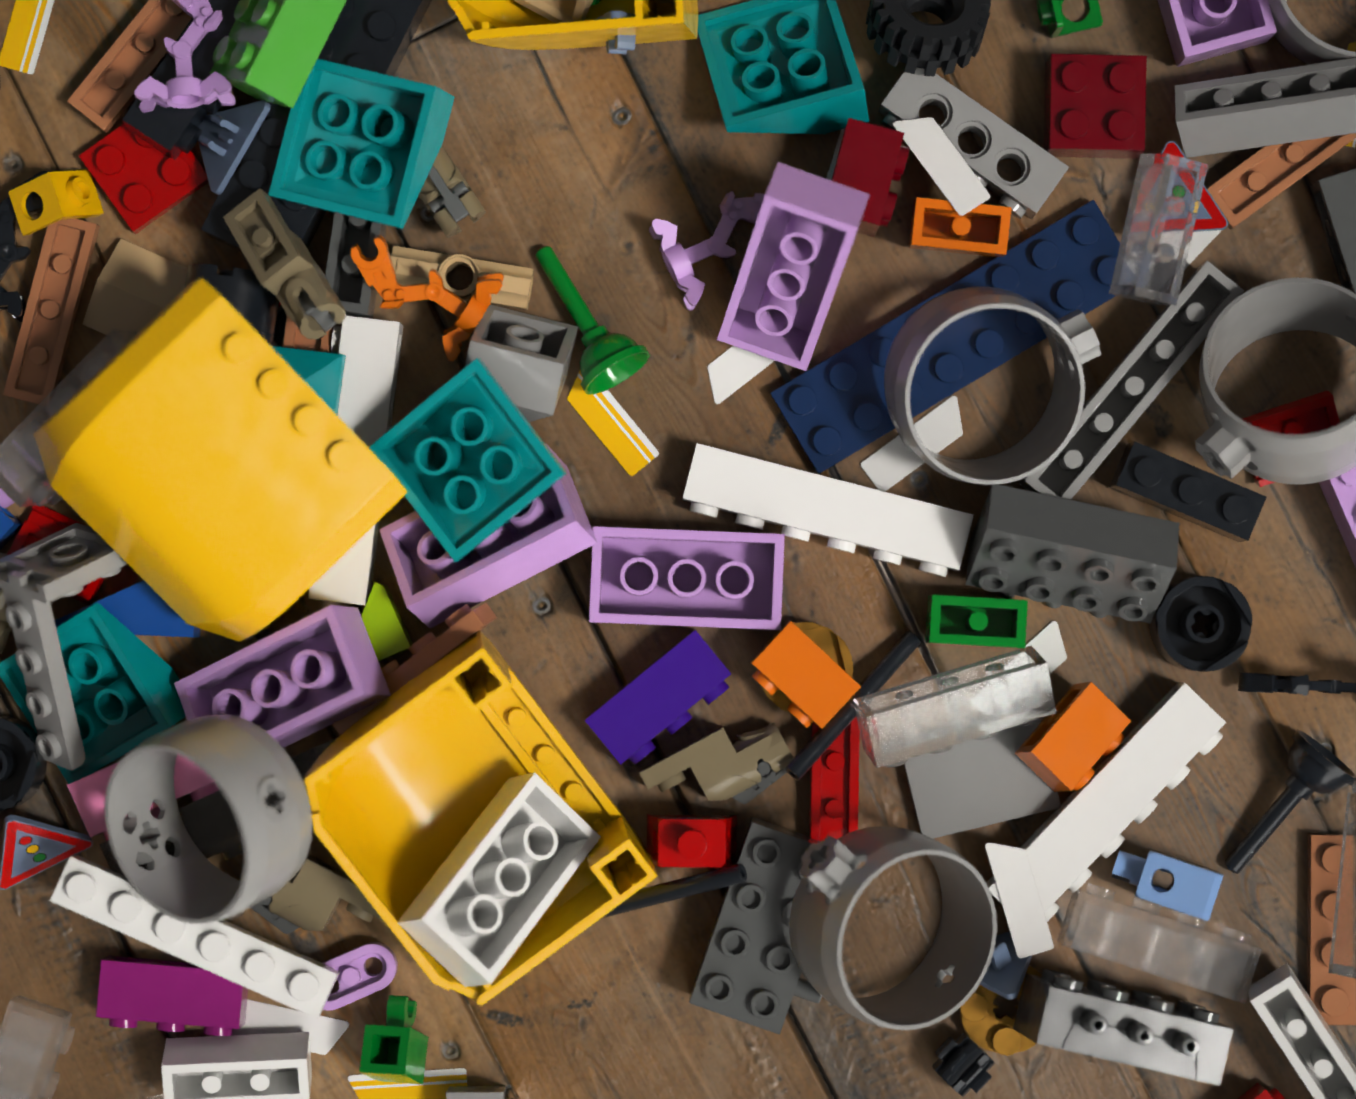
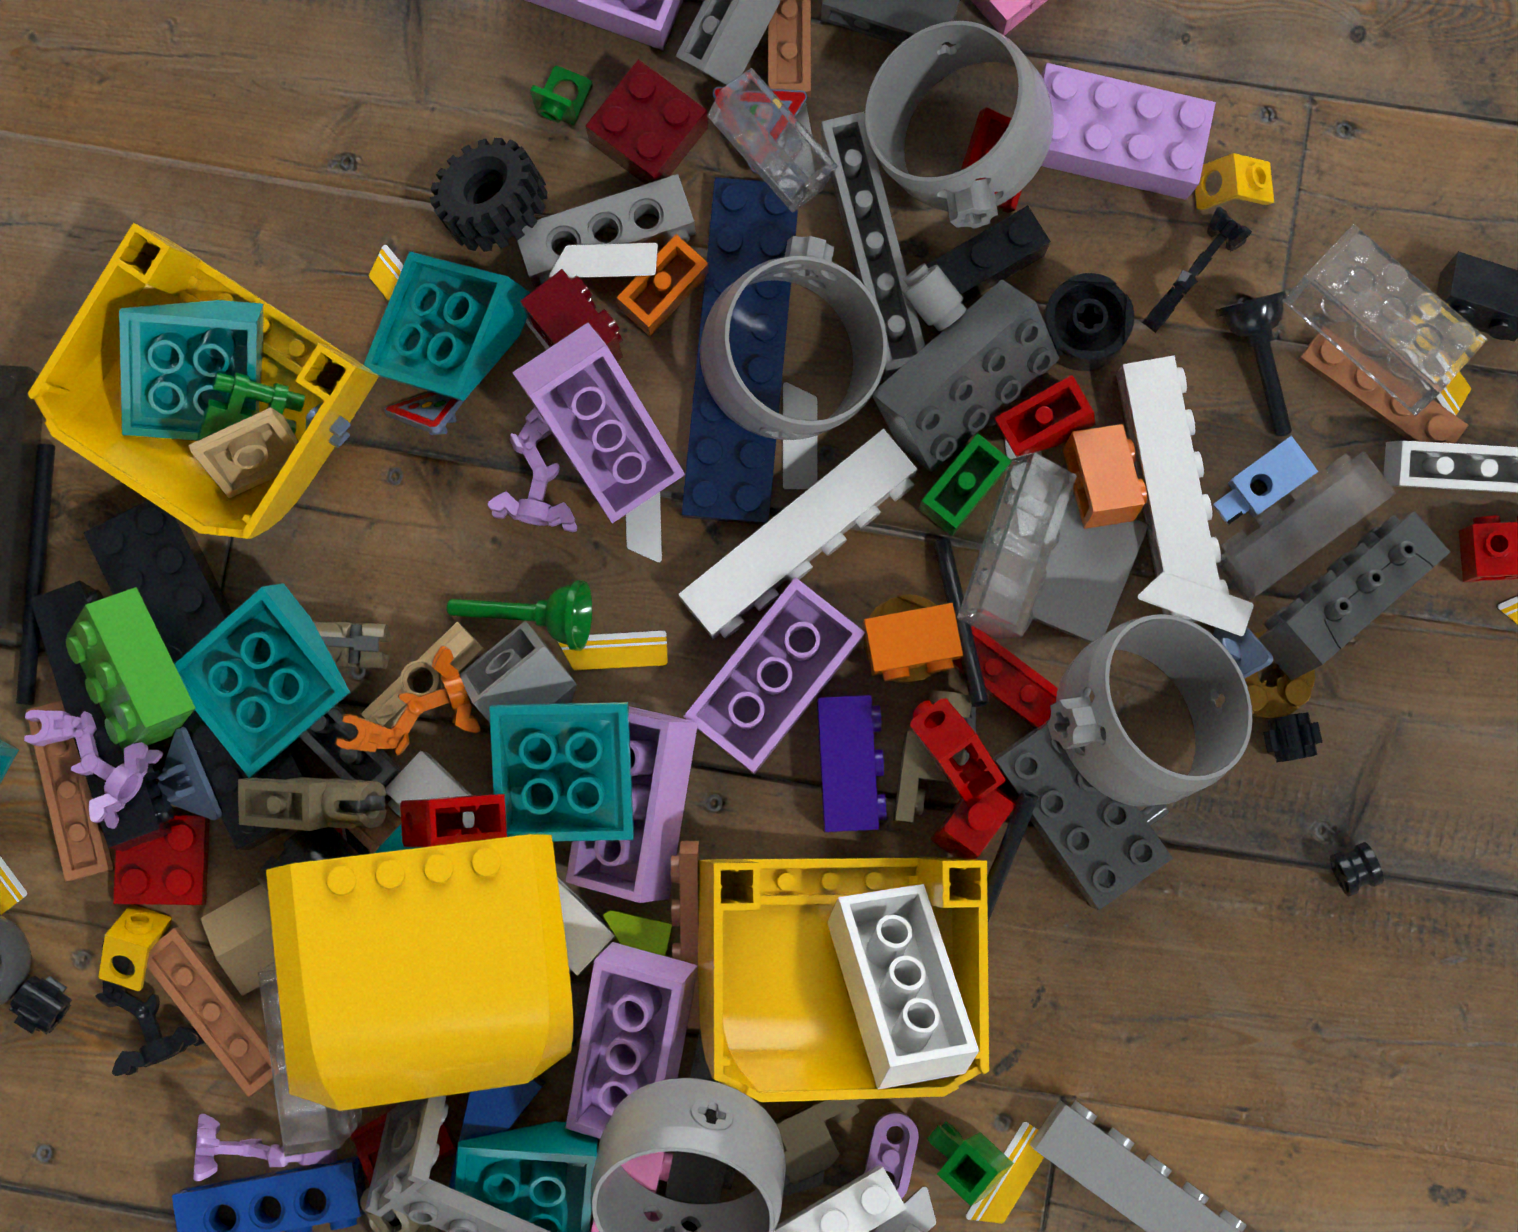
camera: 50 degrees left, 5 degrees down
none -> piece [384,392,470,435]
none -> red torso [400,794,507,847]
none -> light grey brick [902,263,966,332]
none -> red torso [910,698,1006,808]
none -> red slope [994,375,1096,457]

